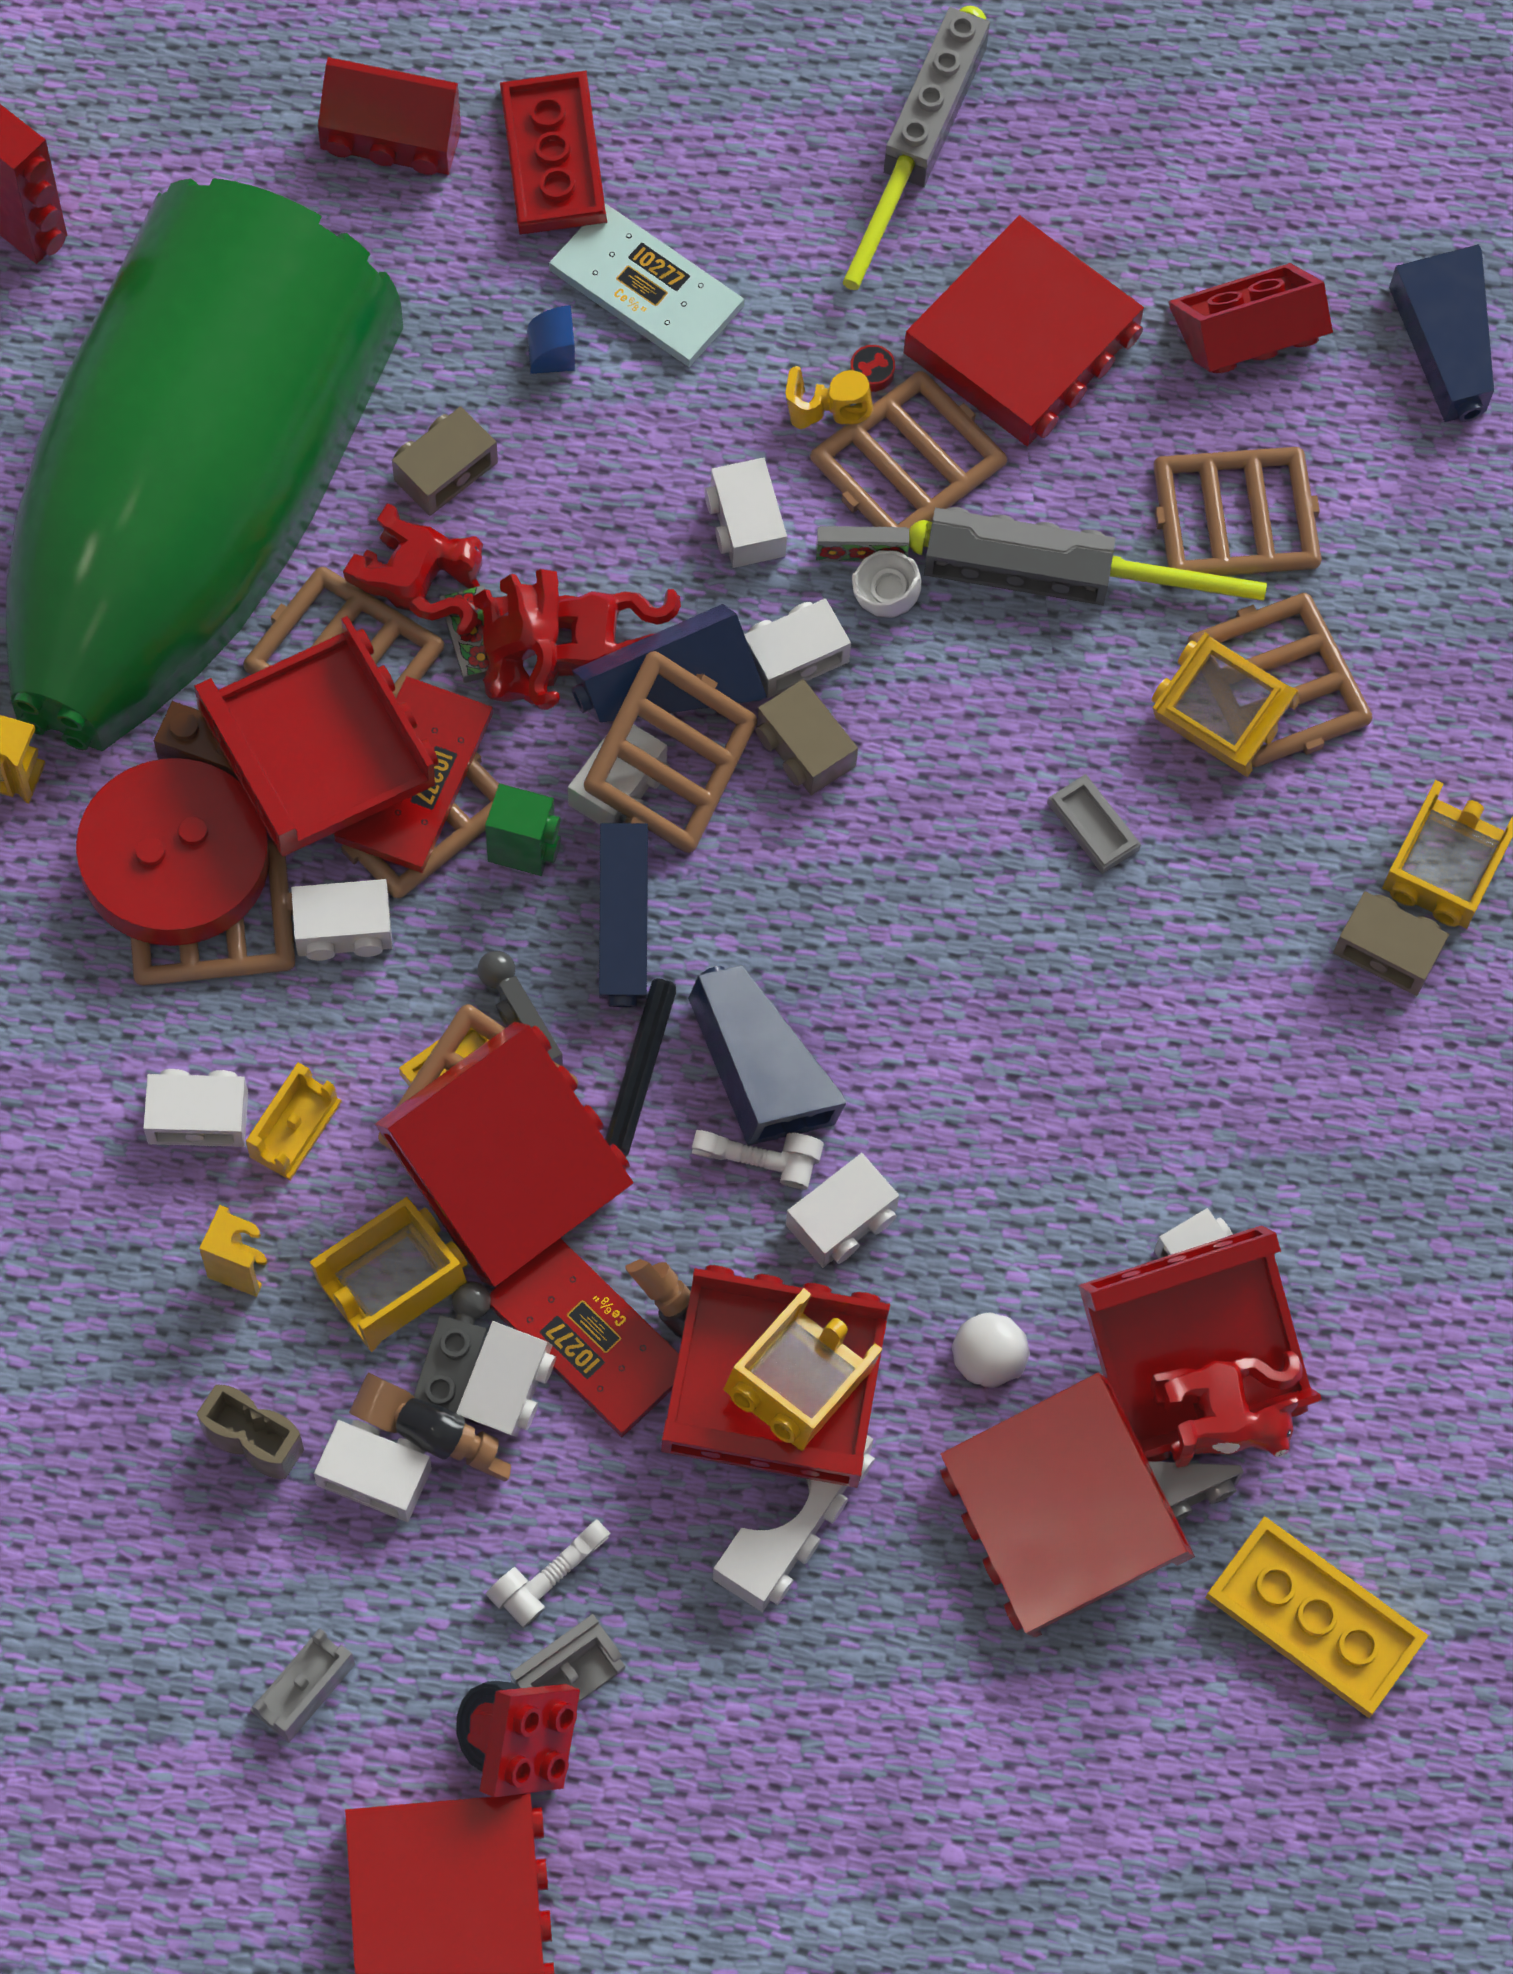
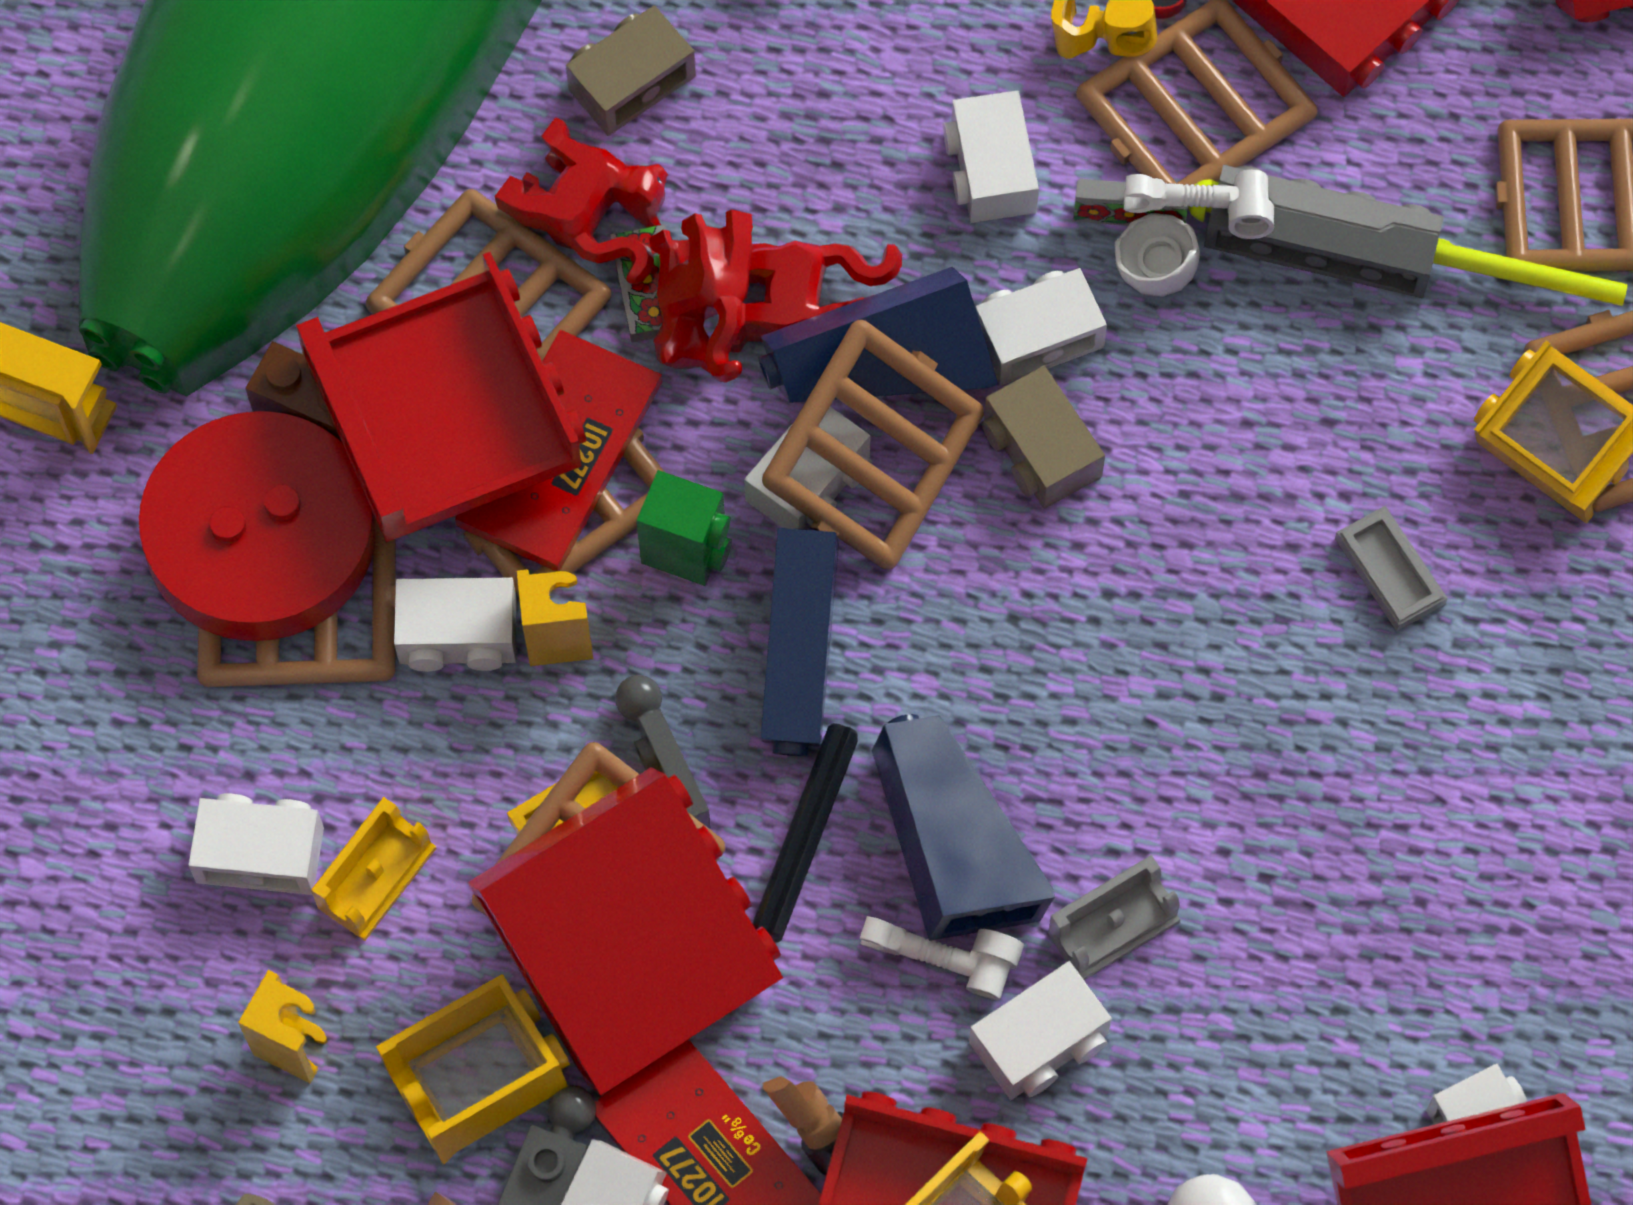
camera: 10 degrees right, 0 degrees up
none -> yellow hinge [517,569,593,666]
none -> light grey hinge [1048,855,1181,980]
none -> white brick [1124,170,1274,239]

